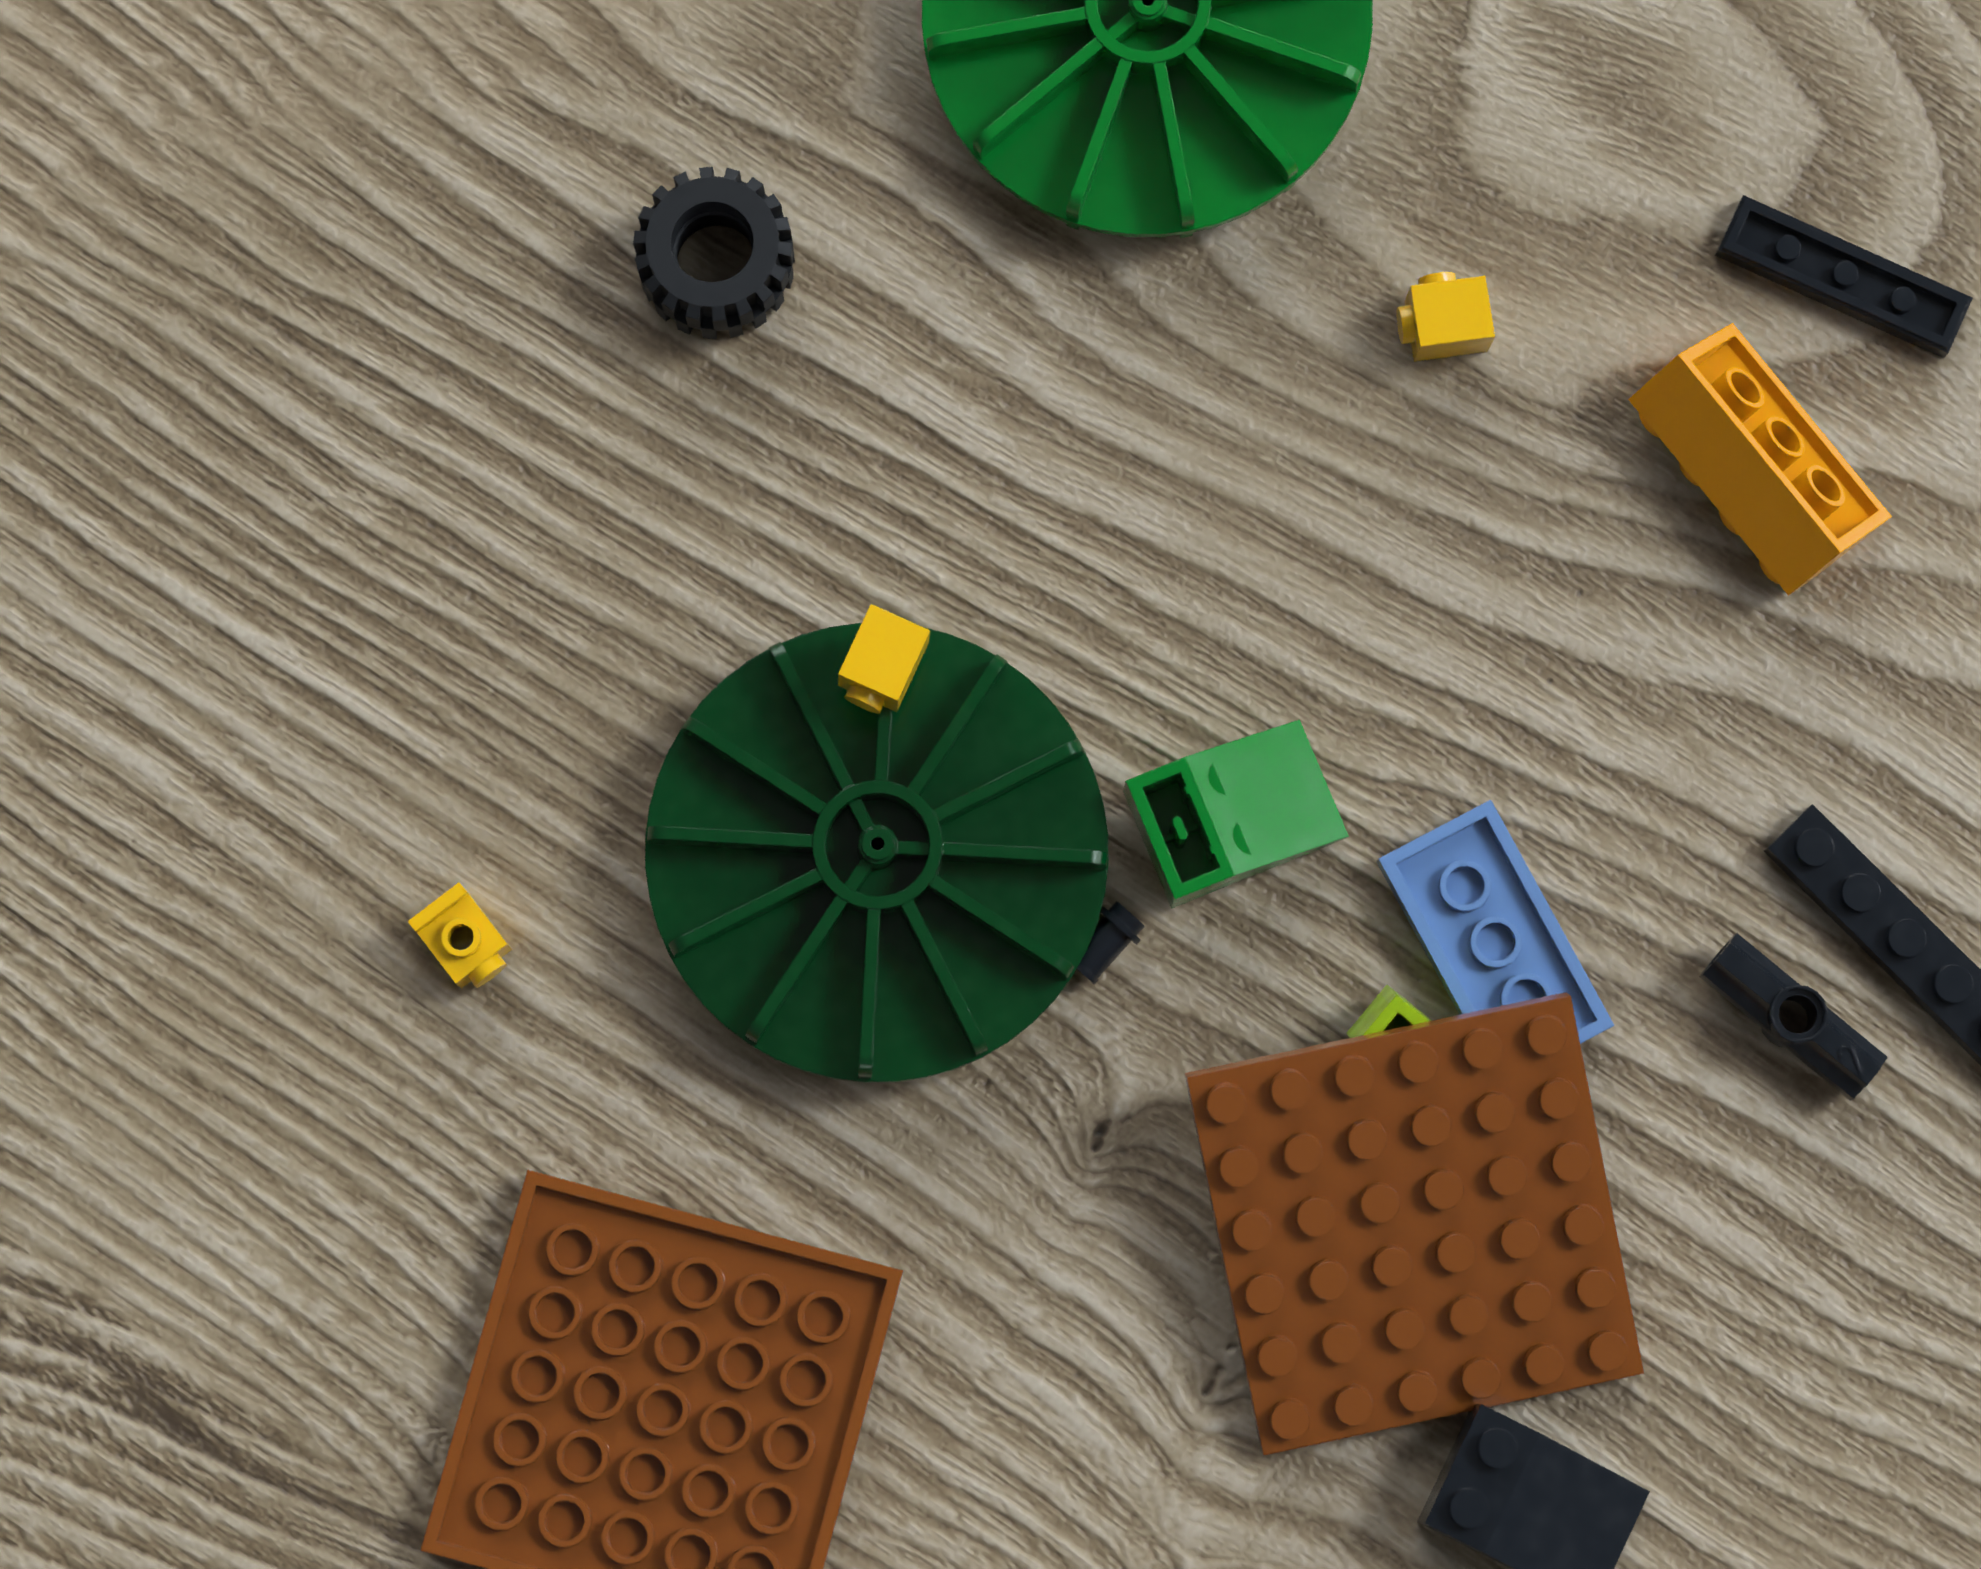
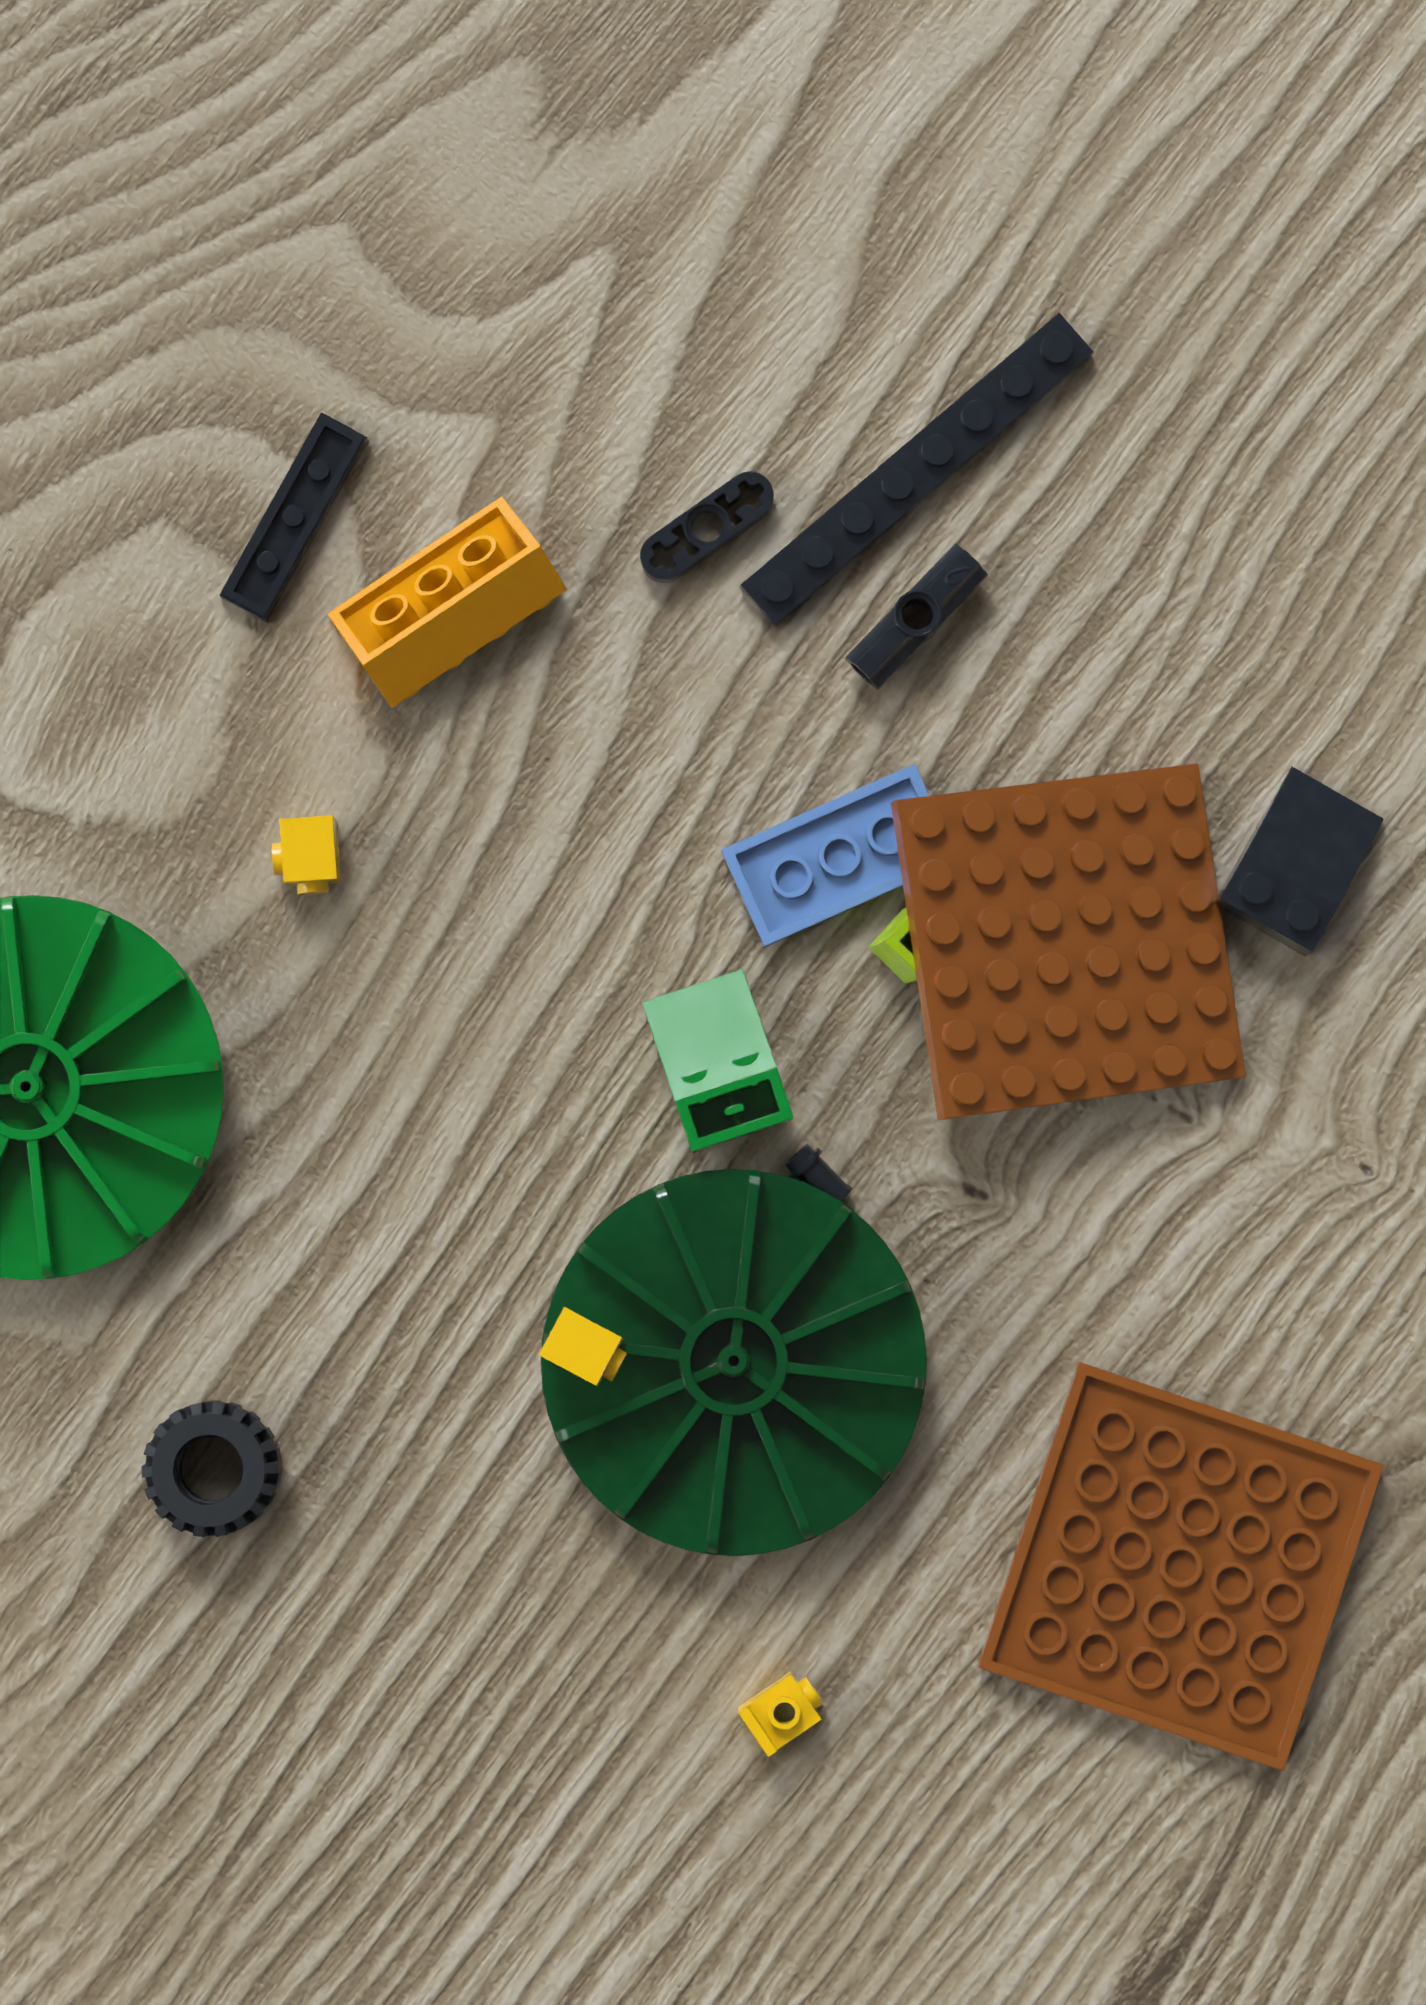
camera: 85 degrees left, 5 degrees up
none -> black beam [640,471,774,583]

